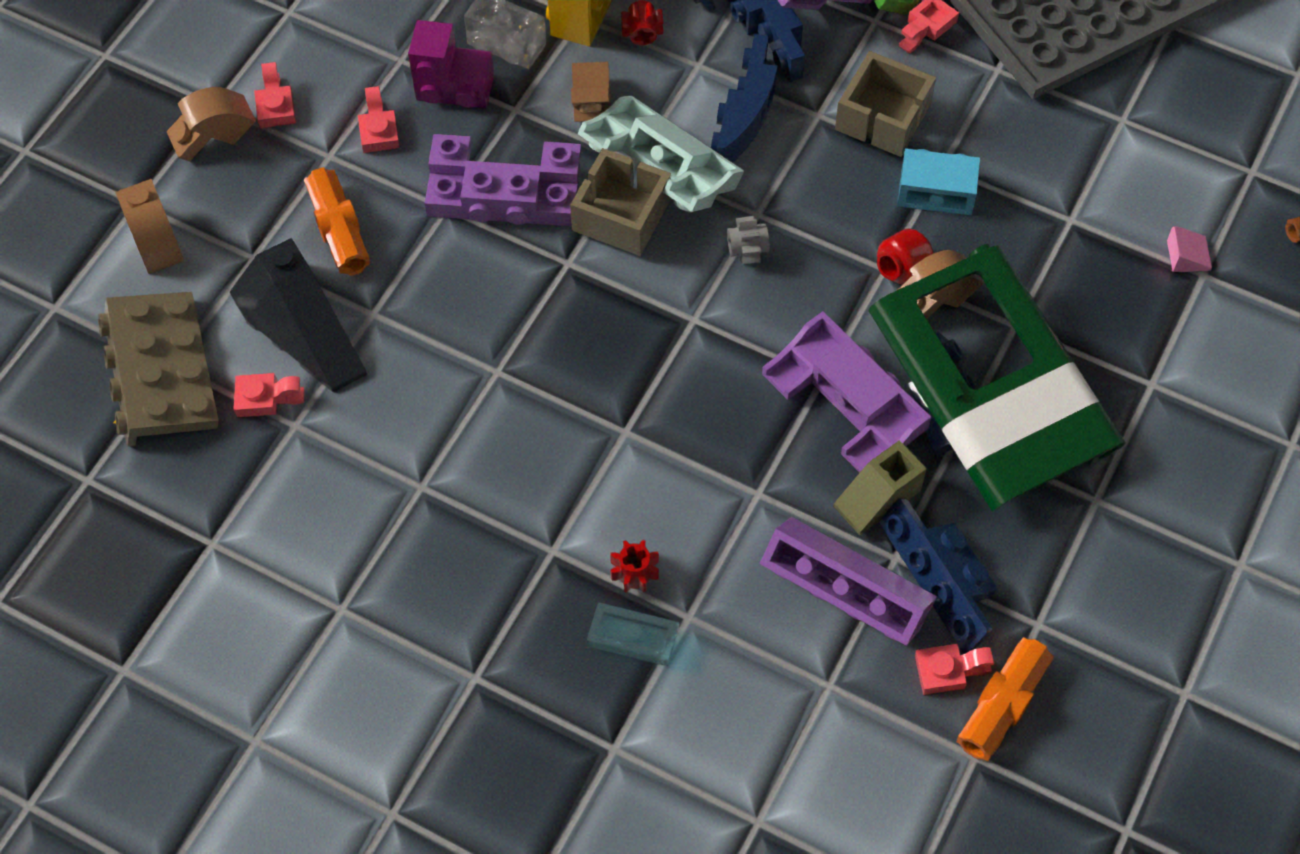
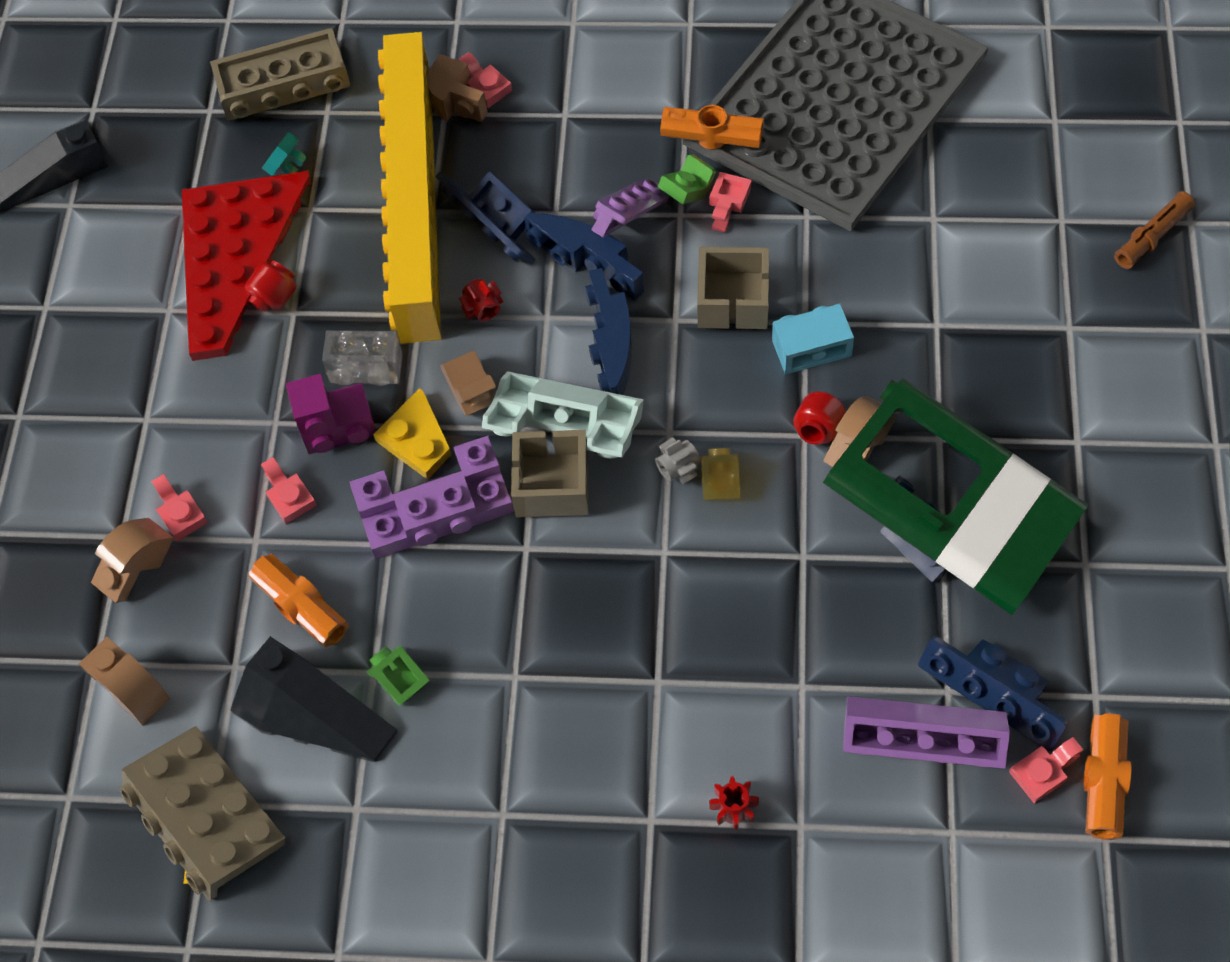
camera: 20 degrees left, 0 degrees up
coral plate [234,373,305,417] -> none
clear light blue plate [587,602,679,666] -> none
medium lavender bracket [762,311,931,473] -> none
olive slope [833,440,927,535] -> none
bright pink slope [1167,226,1212,272] -> none
none -> bright green bracket [366,645,430,706]
none -> yellow wing [373,388,451,480]
none -> clear yellow bracket [701,448,740,500]

